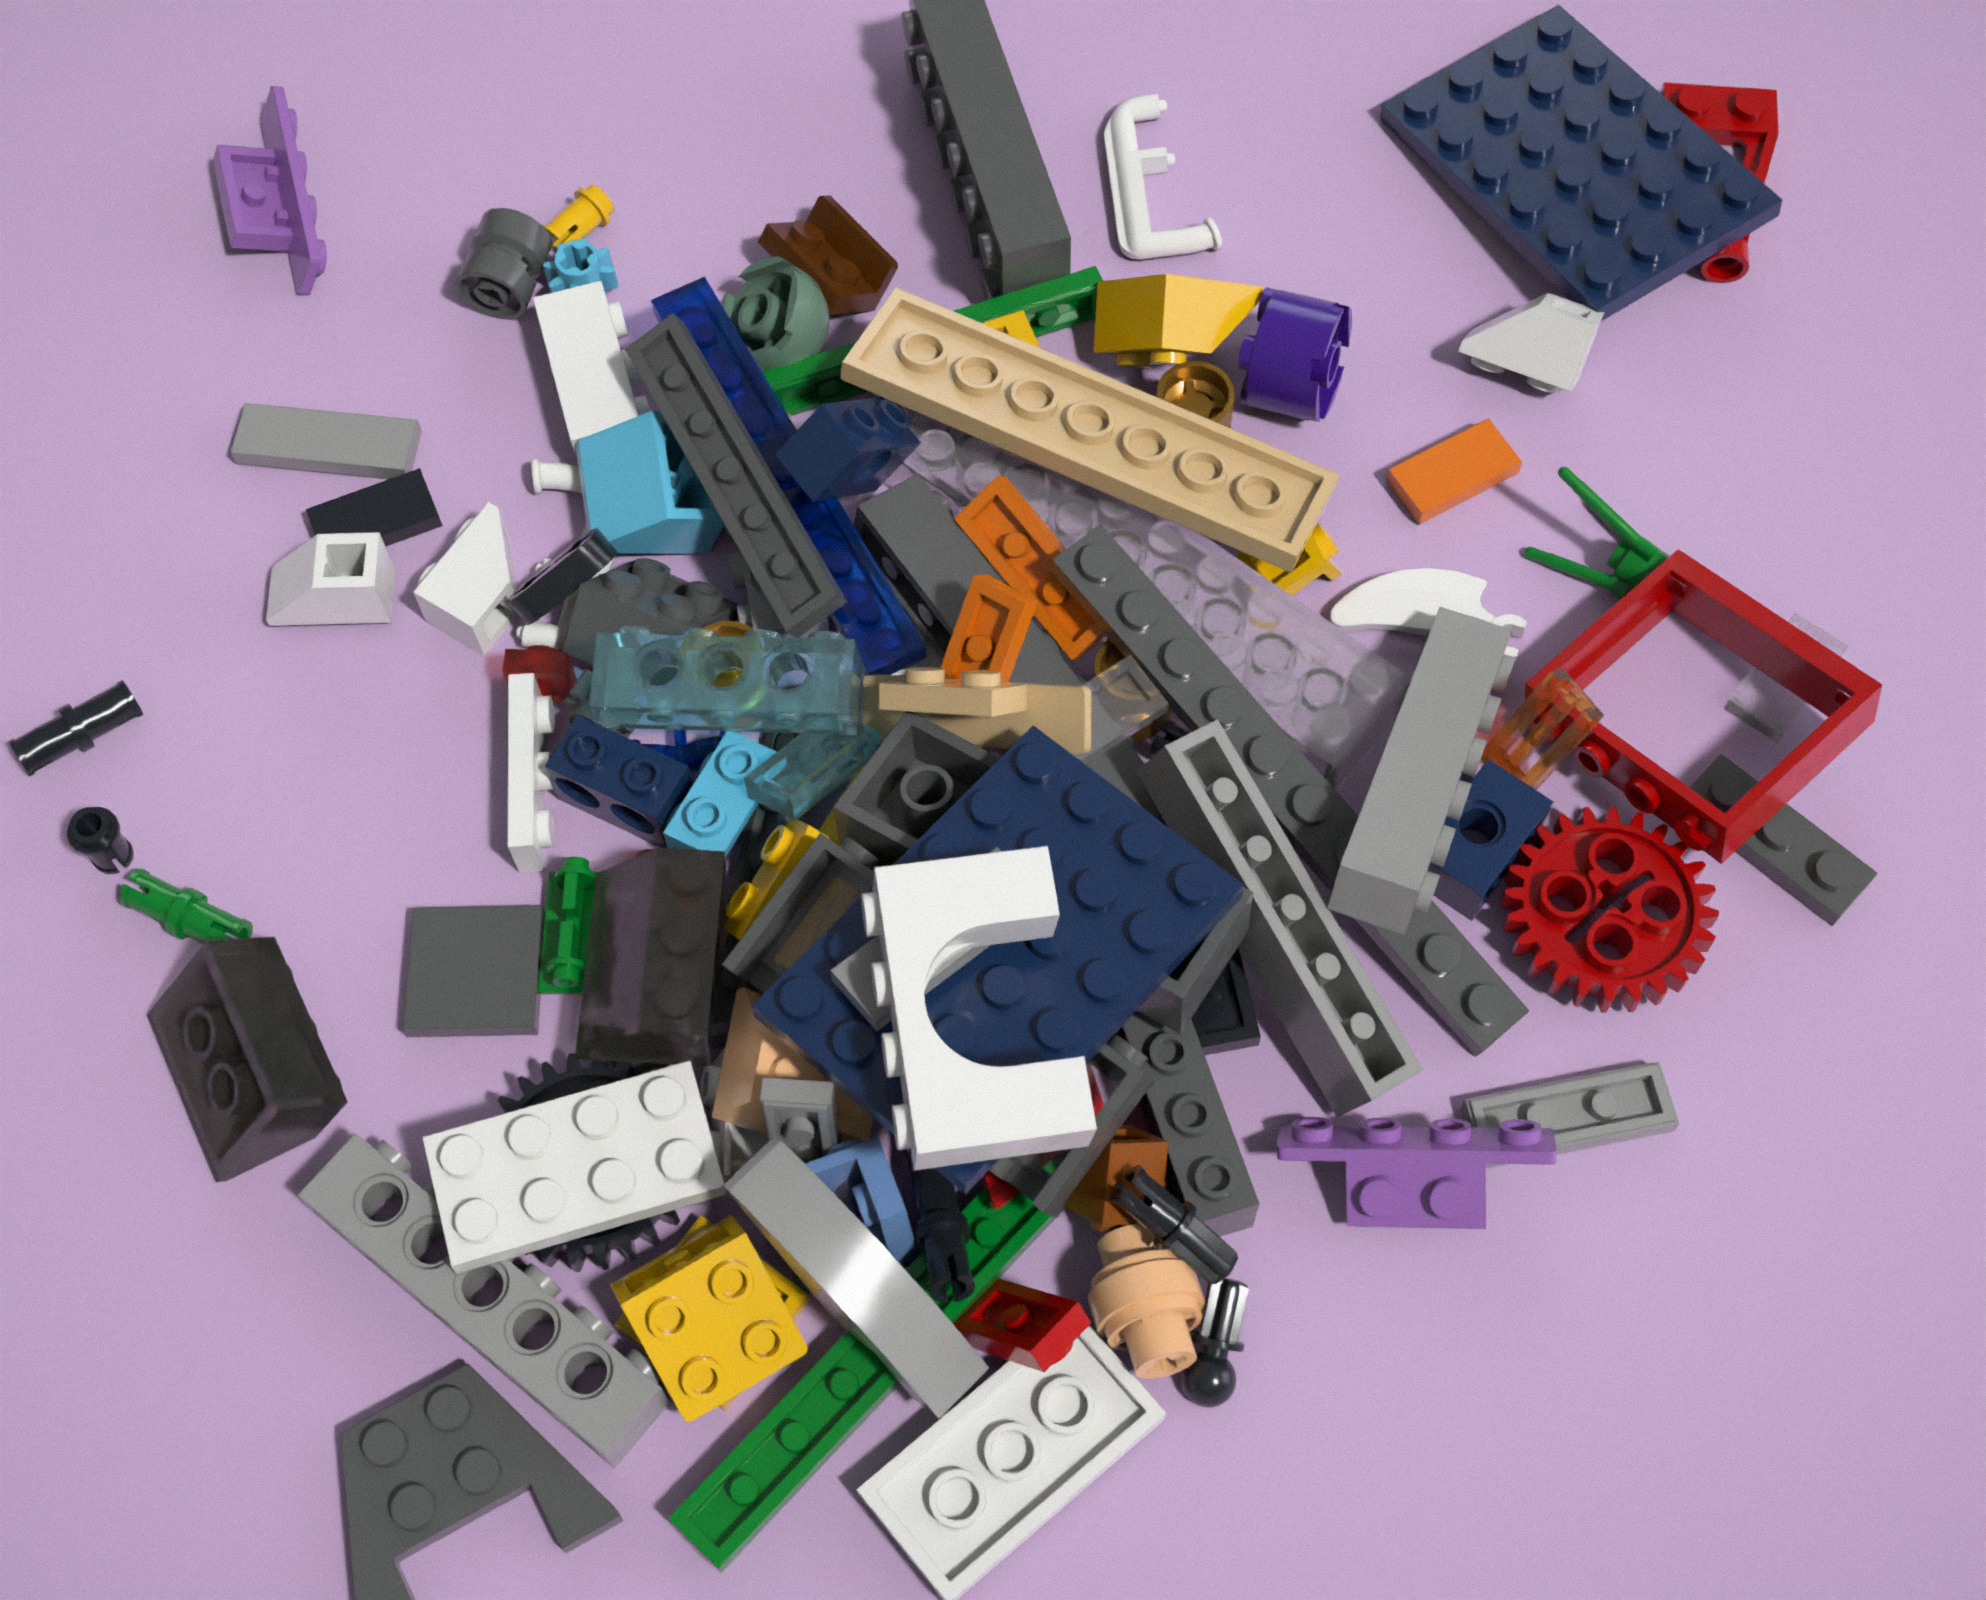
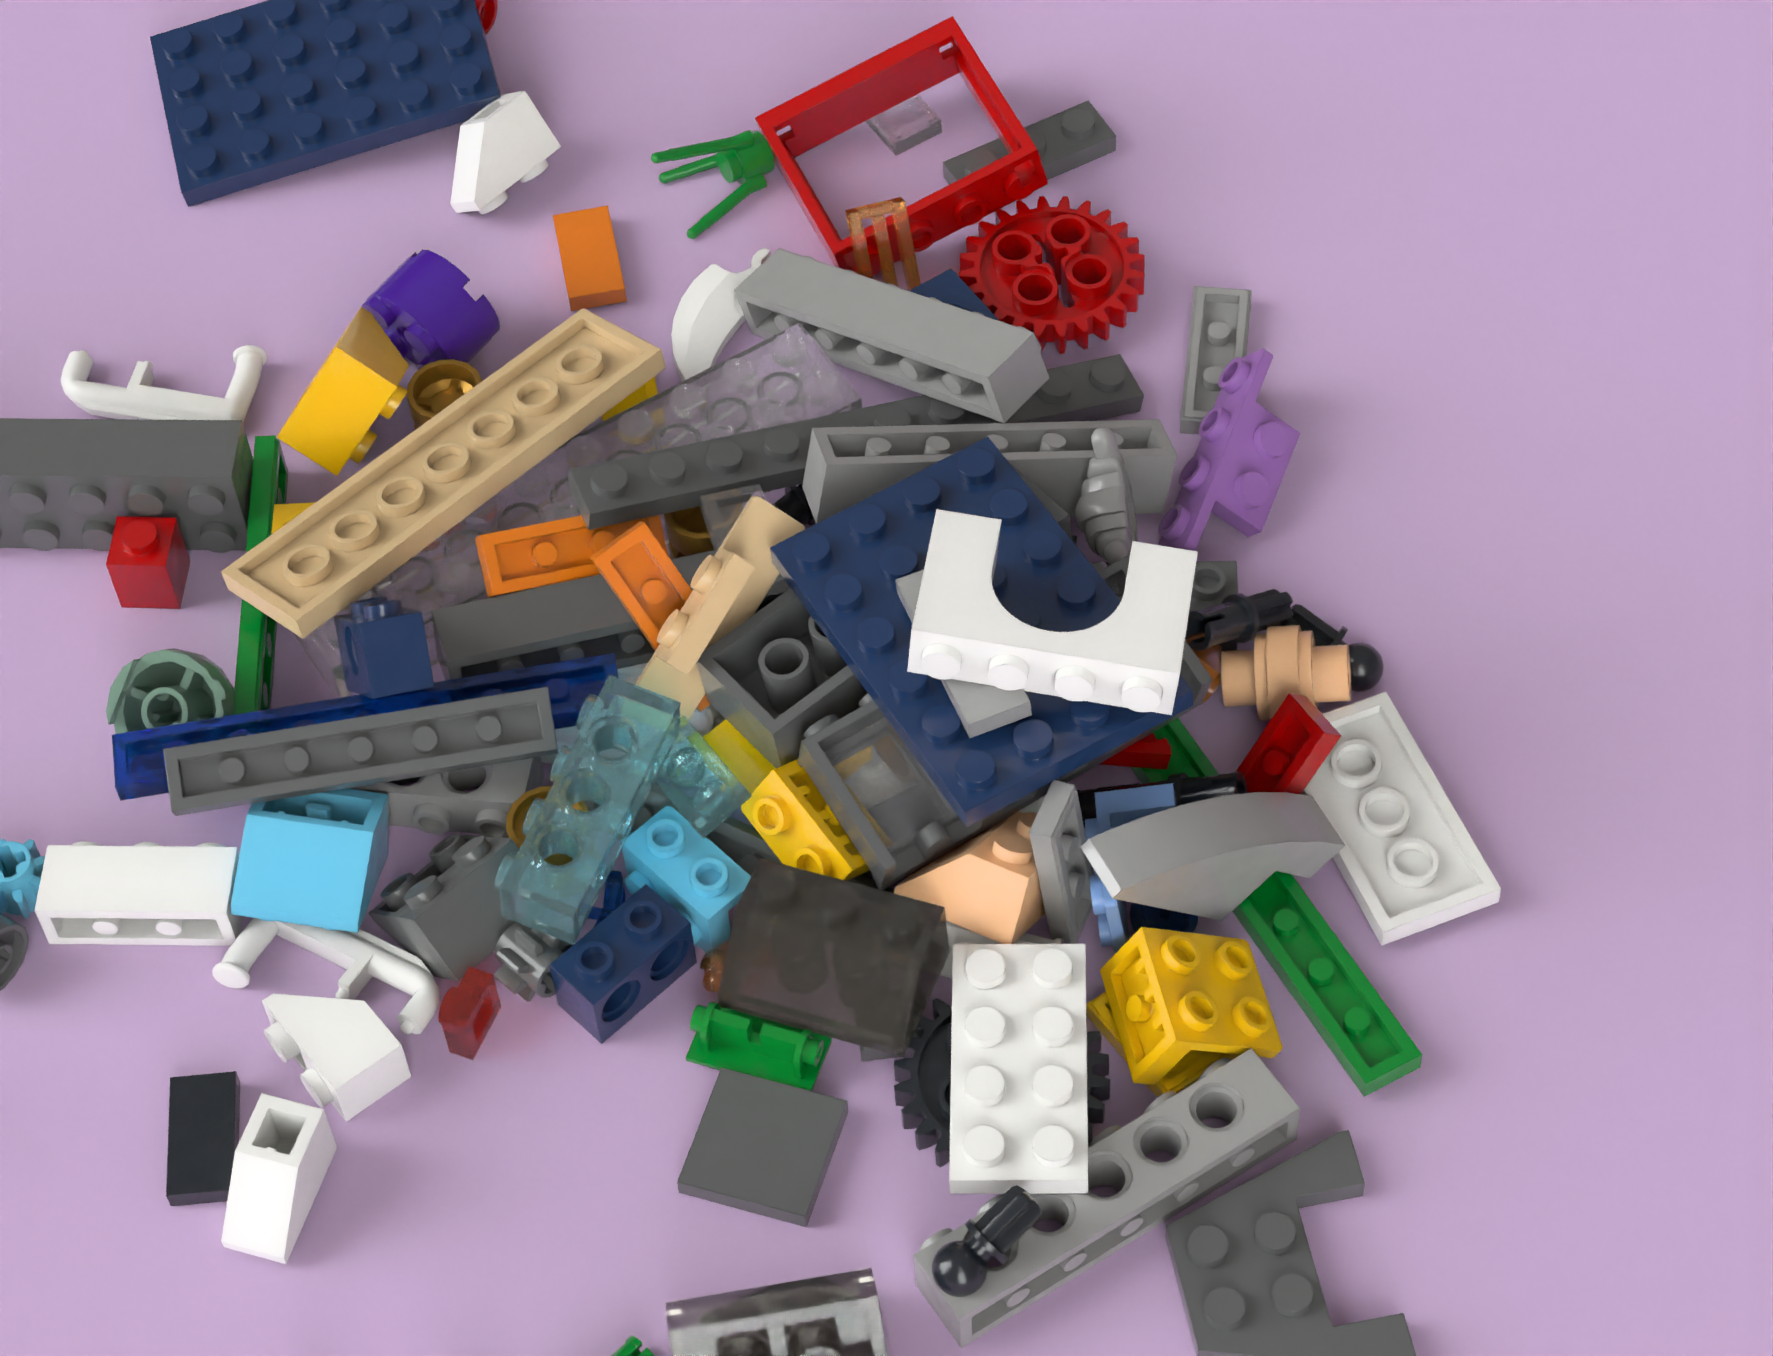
camera: 70 degrees left, 10 degrees down
light grey tile [230,403,422,479] -> none
black beam [507,527,618,625] -> none
white plate [508,673,555,873] -> none
reddish brown bracket [758,195,898,315] -> none
none -> red brick [106,516,191,609]
none -> black axle [932,1185,1043,1297]
none -> light grey piece [1075,427,1138,564]

